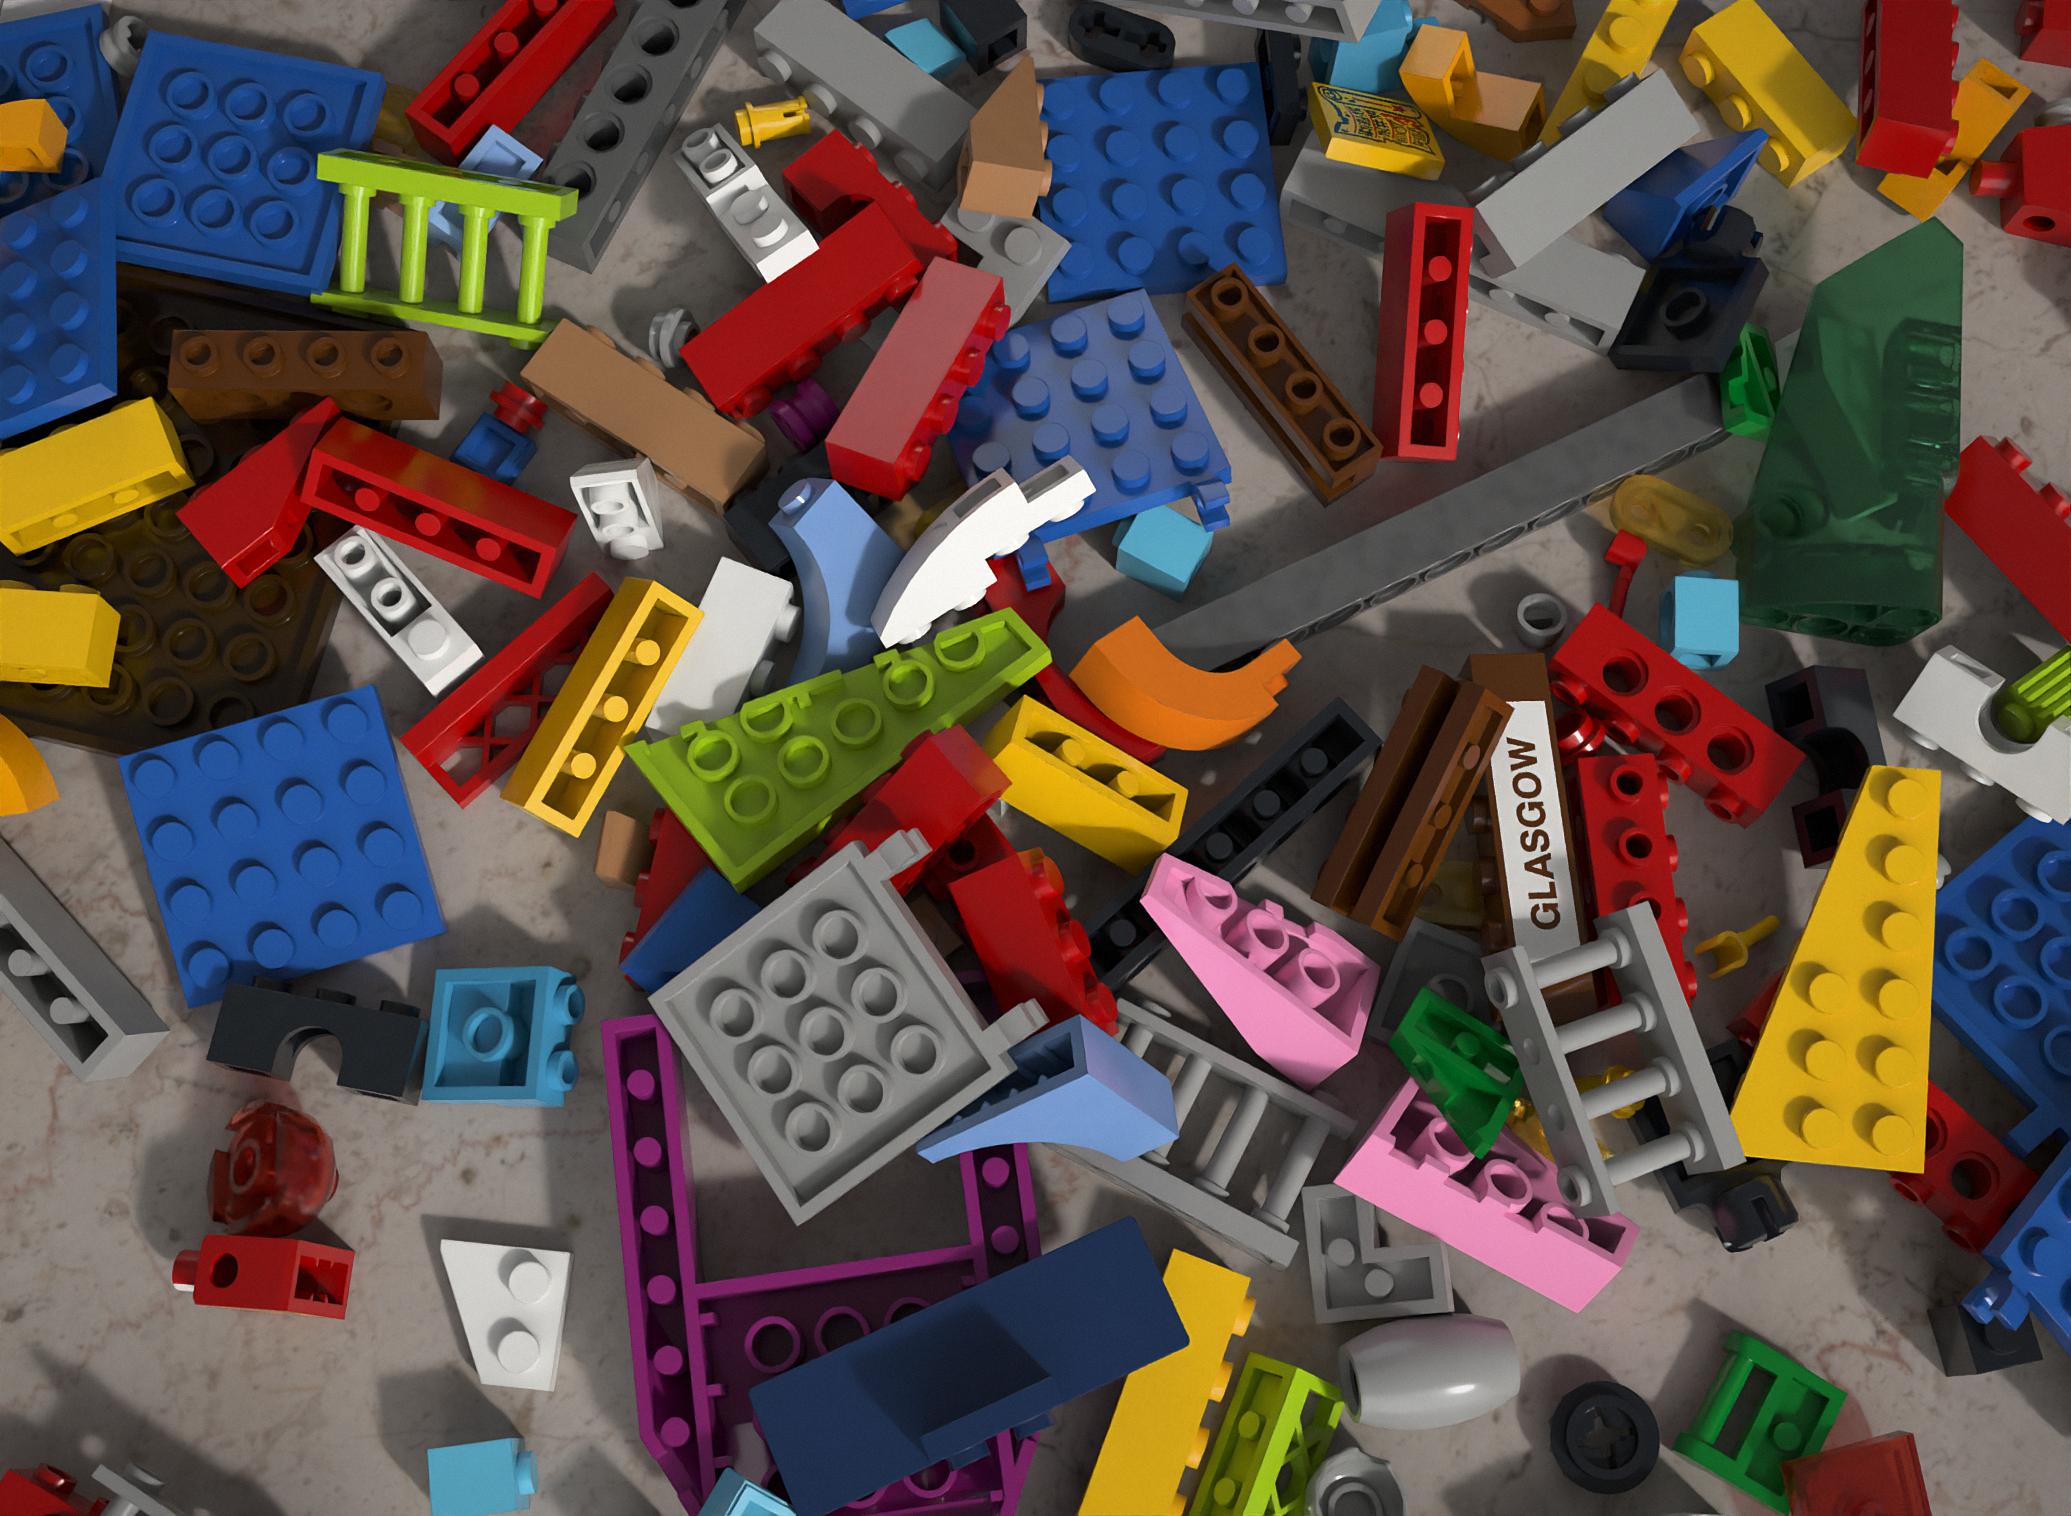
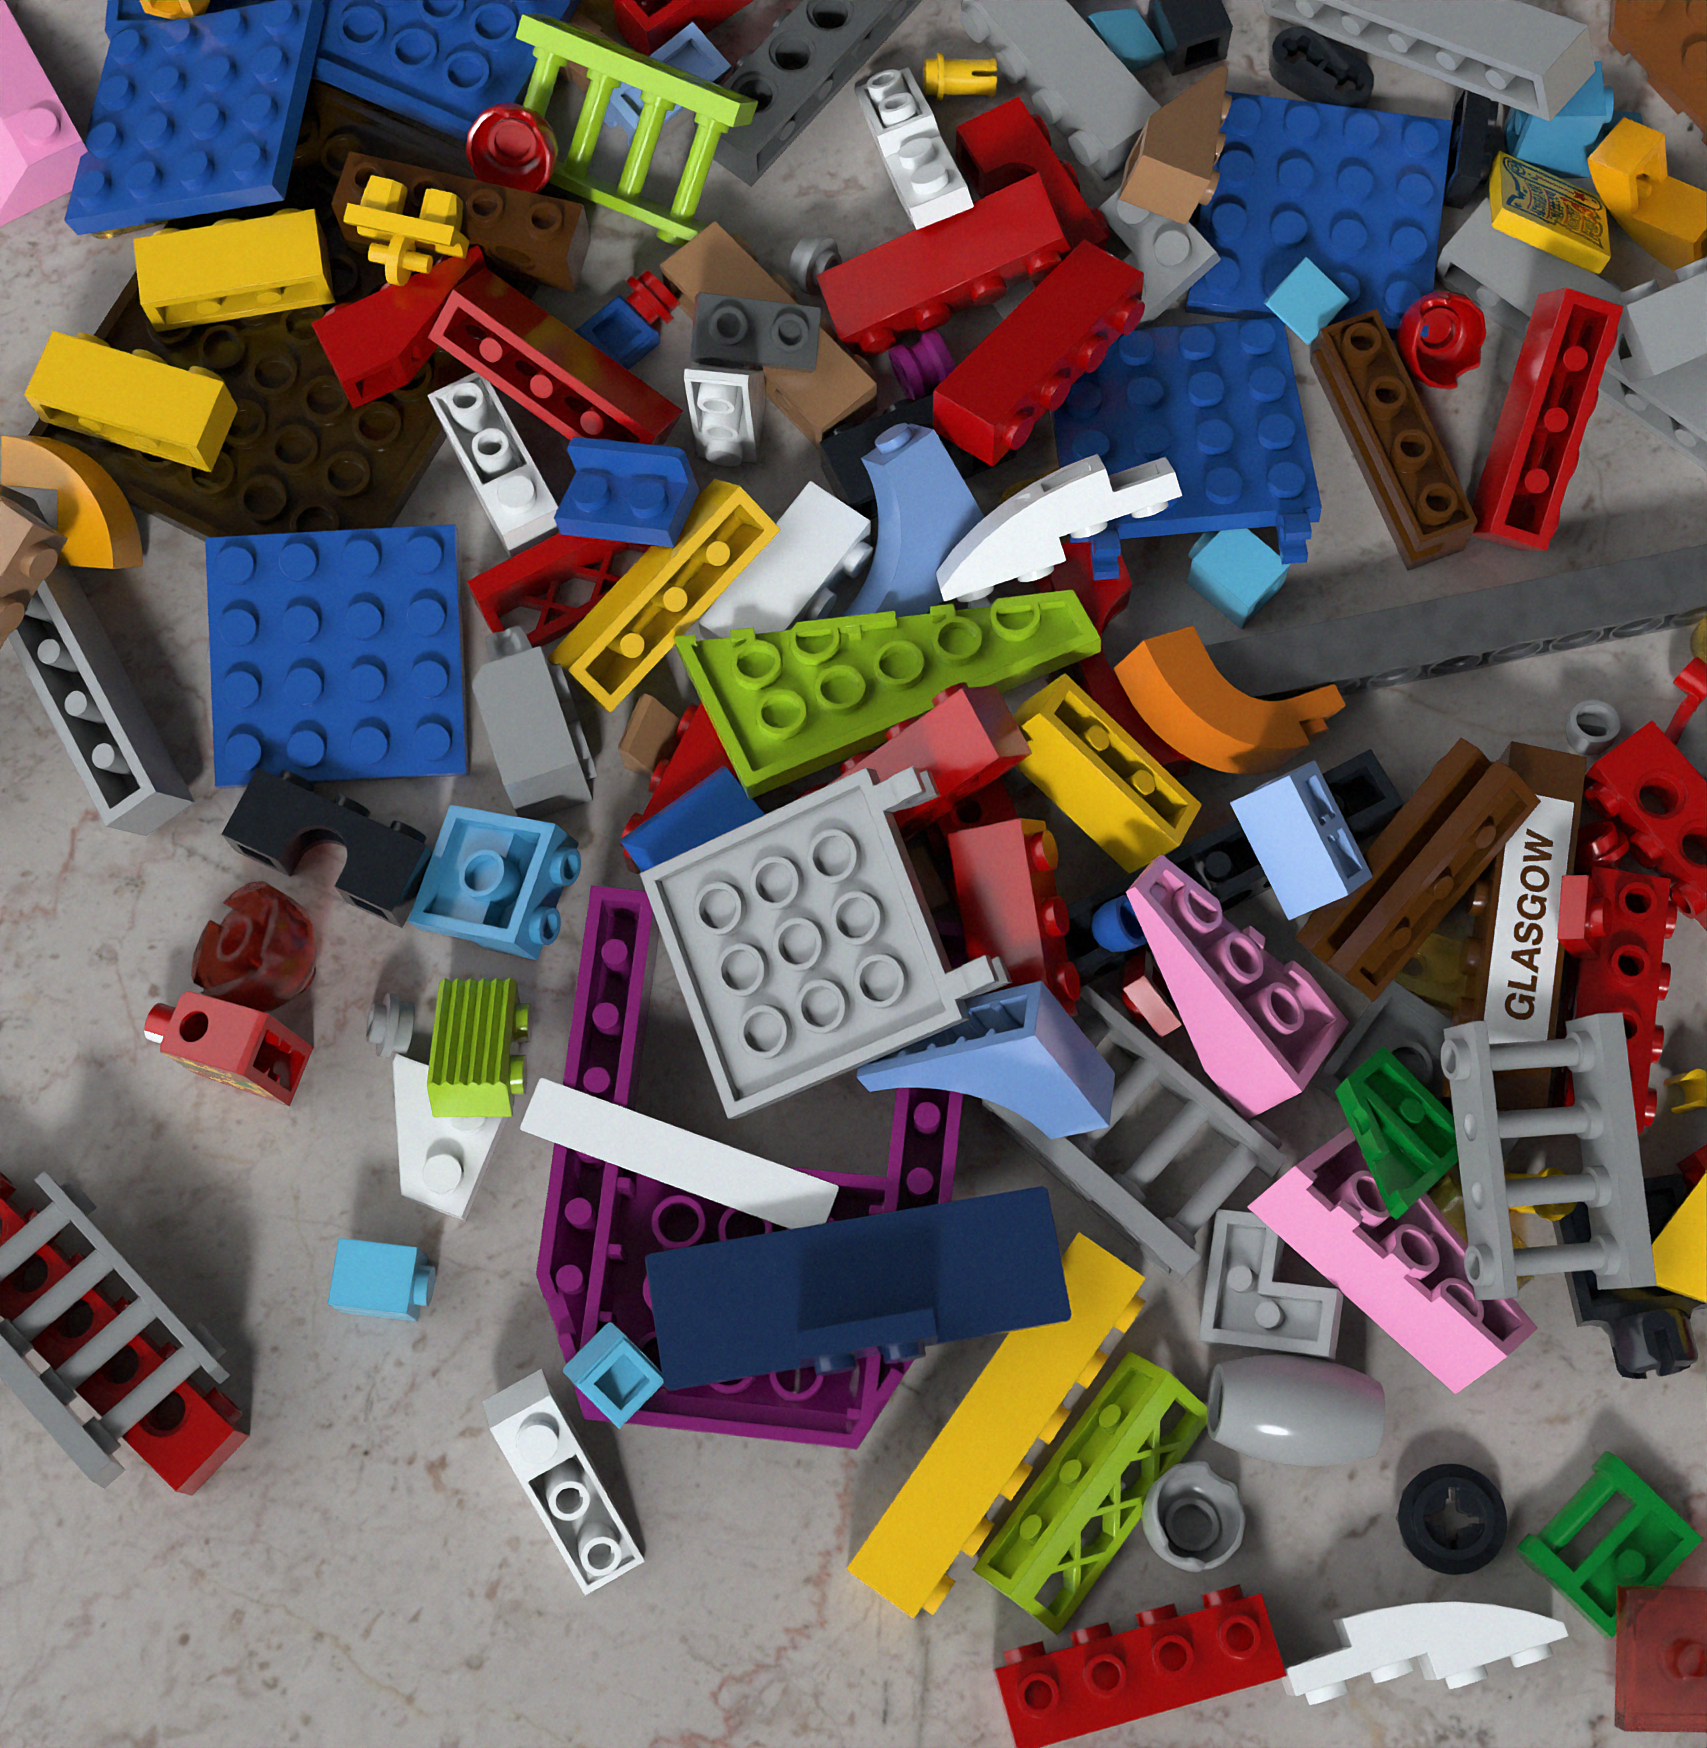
camera: 20 degrees right, 0 degrees up
none -> yellow hips [343,175,470,286]
none -> light grey plate [366,993,414,1058]
none -> lime brick [426,977,532,1117]
none -> red hair [466,102,558,194]
none -> light grey hinge [471,625,598,820]
none -> white sticker [520,1078,839,1229]
none -> blue bracket [554,437,699,548]
none -> dark grey plate [690,292,821,373]
none -> blue hinge [1091,895,1147,952]
none -> red plate [1121,949,1182,1038]
none -> light blue hinge [1230,760,1373,920]
none -> medium azure slope [1263,257,1350,345]
none -> red hair [1395,291,1487,390]
none -> red plate [1557,875,1612,958]

